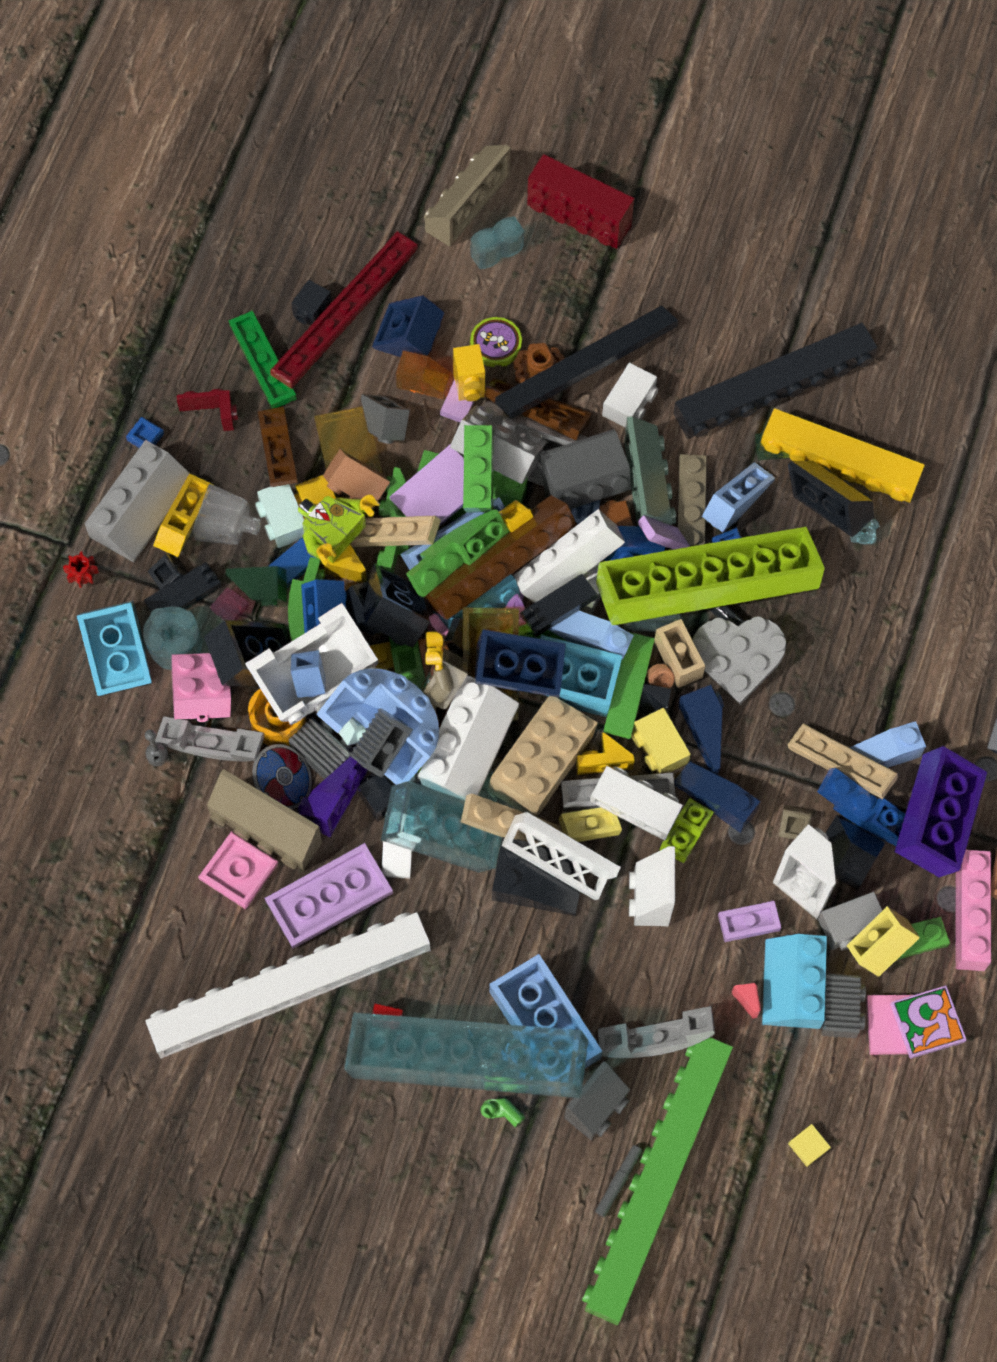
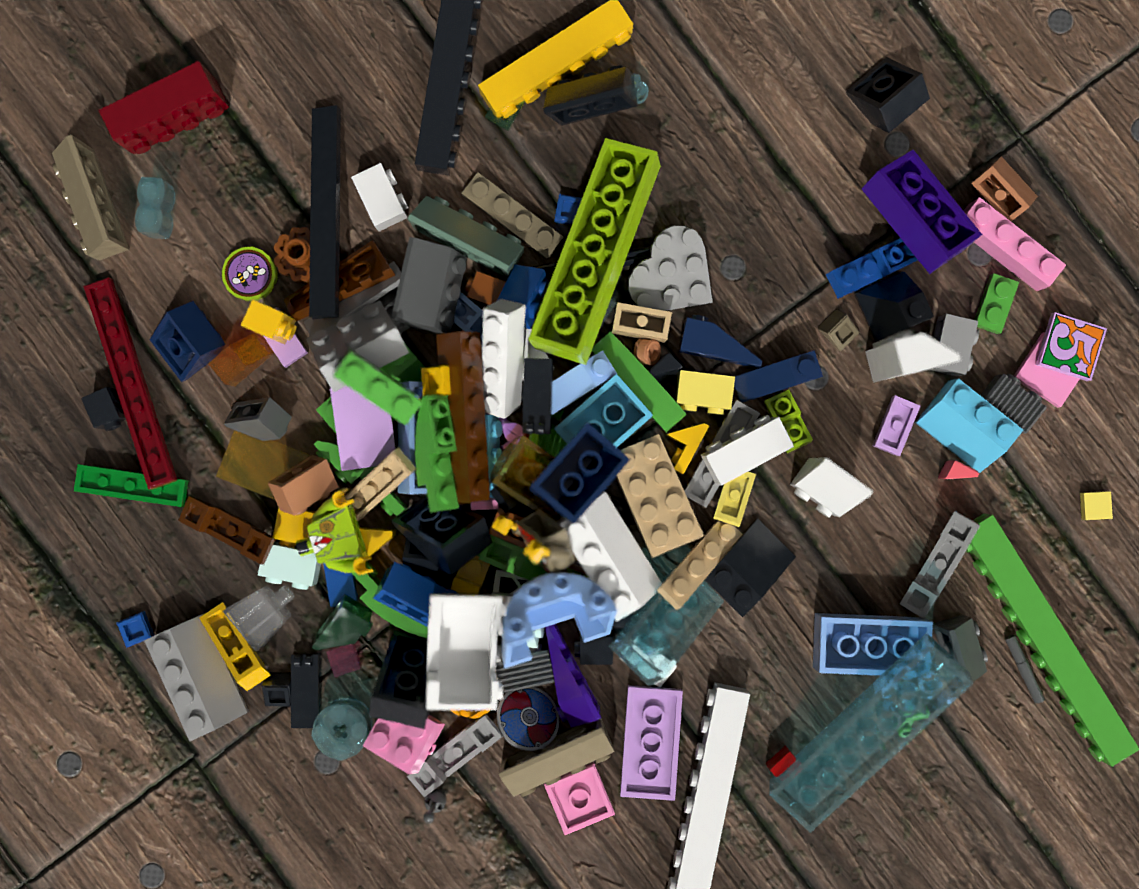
camera: 55 degrees left, 20 degrees up
red gear [63,552,99,588] -> none
medium azure slope [77,601,152,696] -> none
dark red bracket [176,389,238,431] -> none
medium blue brick [291,650,326,698] -> none
dark grey brick [350,708,413,778] -> none
white fence [502,812,621,900] -> none
lavender tile [638,515,690,550] -> none
light blue slope [702,462,775,532] -> none
tan tile [788,724,898,799] -> none
light yellow brick [846,906,920,976] -> none
light blue slope [850,721,926,768] -> none

